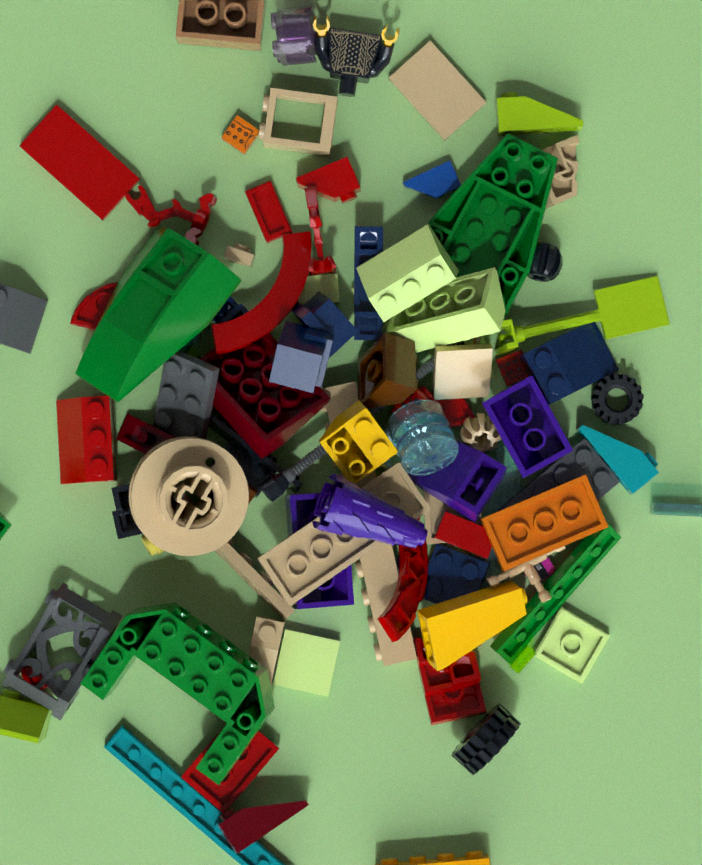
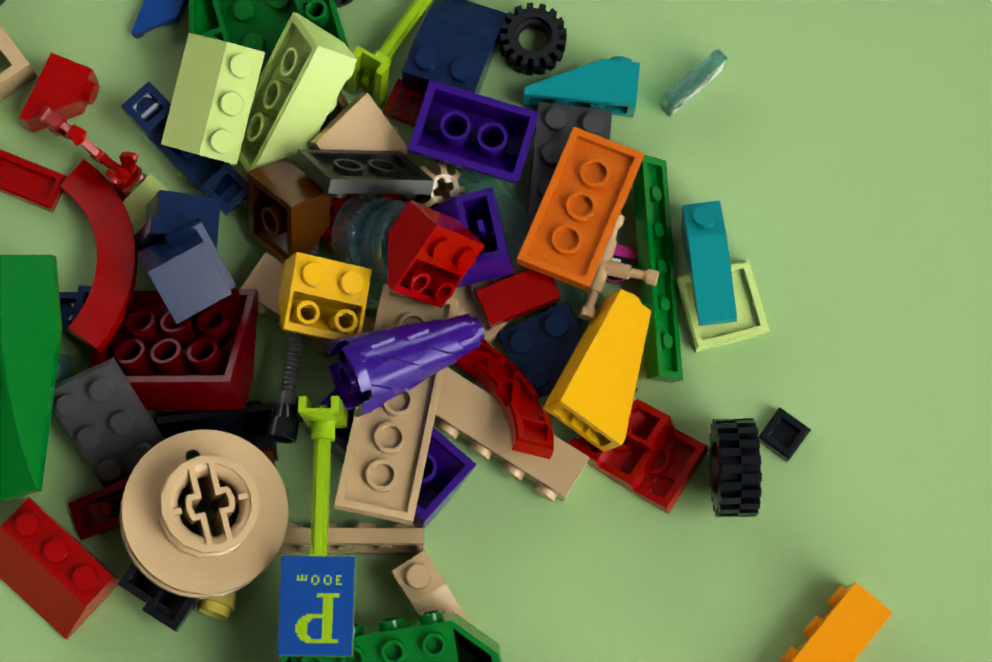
camera: 50 degrees left, 10 degrees down
tan plate [224,243,255,268] -> none
yellowish green tile [273,629,340,697] -> none
clear neon green tile [508,645,536,674] -> none
none -> piece [278,396,356,657]
none -> pearl dark grey plate [295,149,434,199]
none -> red slope [388,200,485,308]
none -> teal slope [681,200,737,326]
none -> black tile [758,407,811,462]

